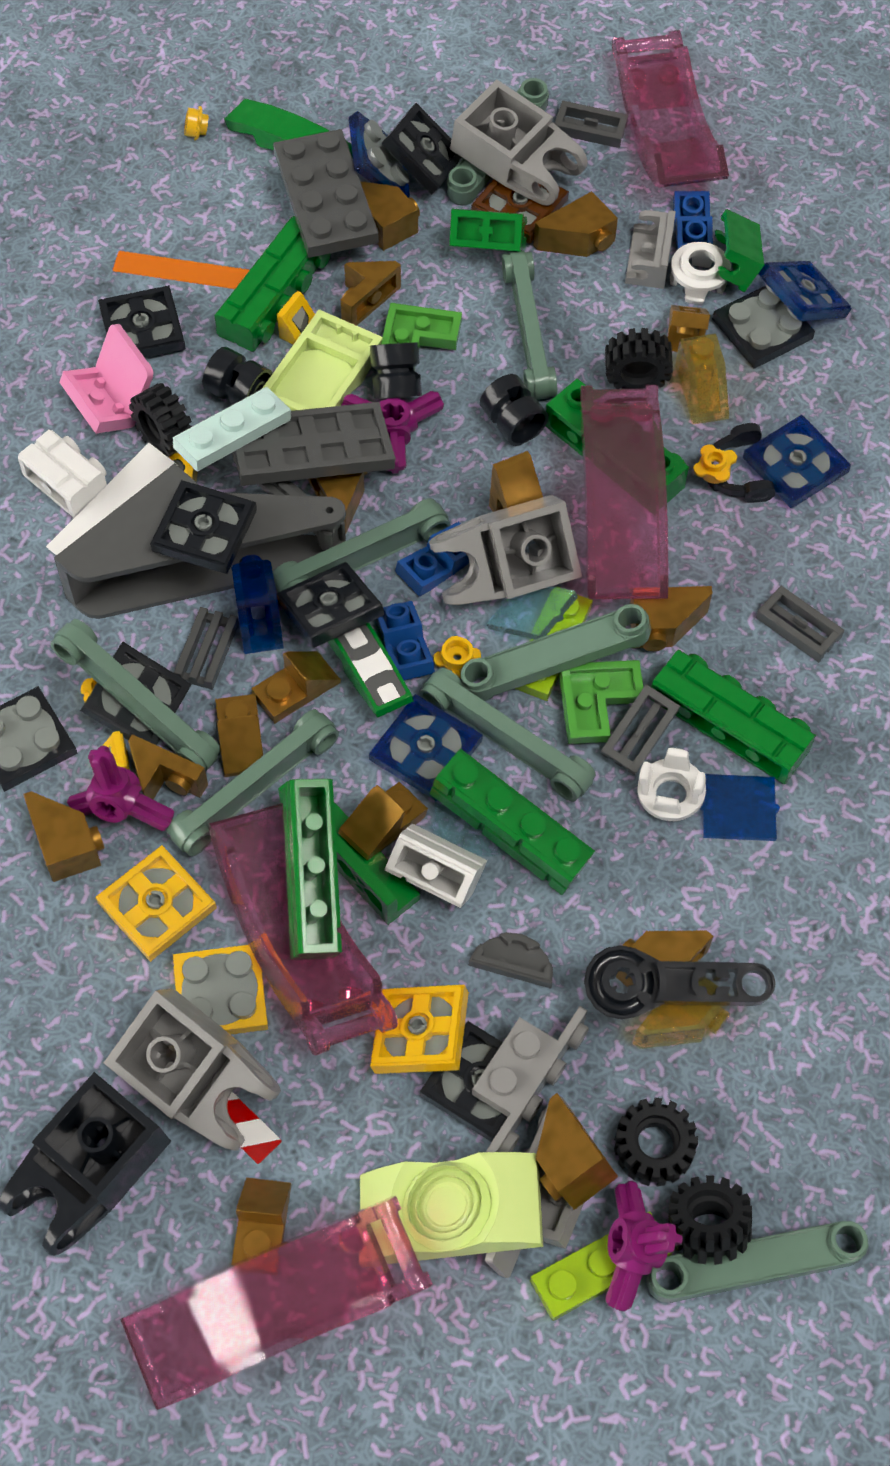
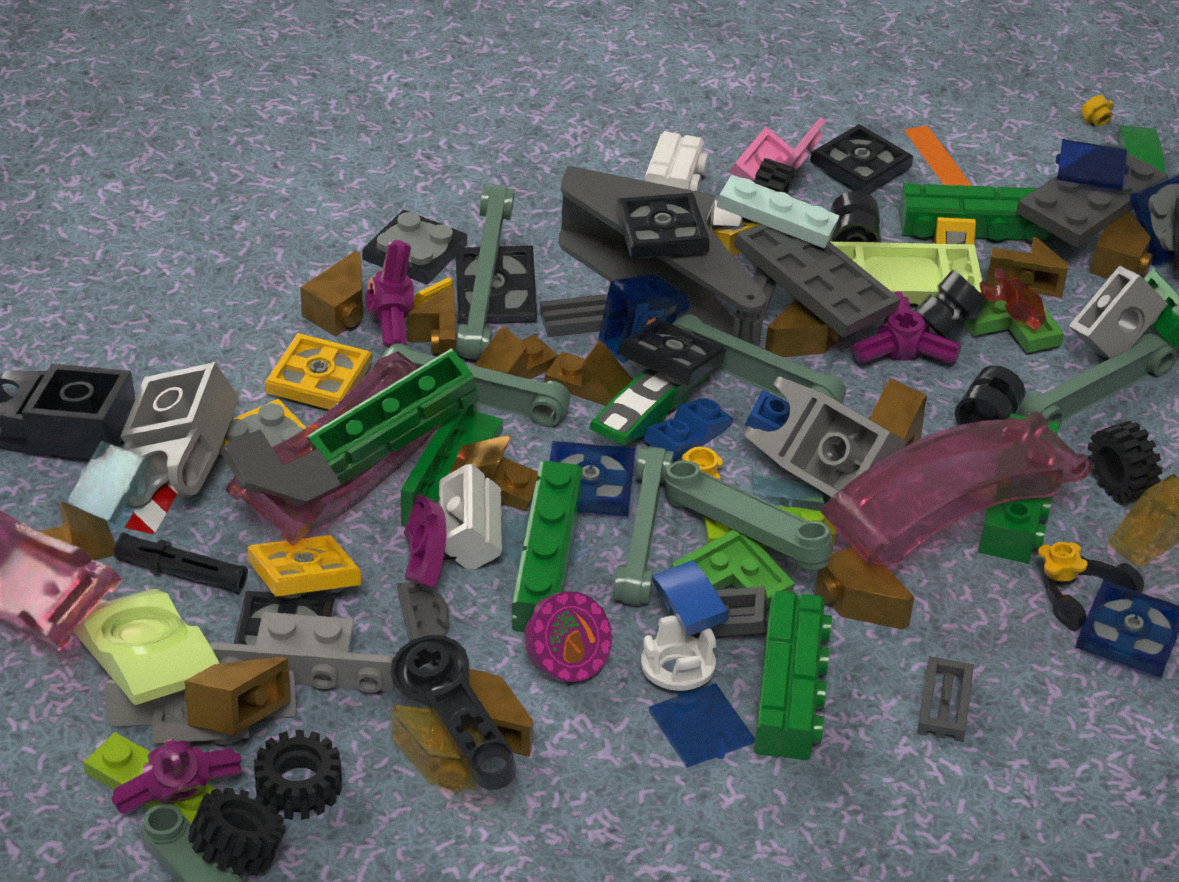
camera: 60 degrees right, 20 degrees down
none -> clear light blue piece [67,441,150,525]
none -> black pin [114,532,248,594]
none -> dark grey tile [220,429,342,508]
none -> magenta tile [404,494,446,588]
none -> magenta tile [525,591,612,683]
none -> blue slope [652,560,728,637]
none -> clear red plate [979,268,1047,330]
none -> clear blue piece [1055,139,1129,191]
none -> light grey brick [1068,266,1168,360]

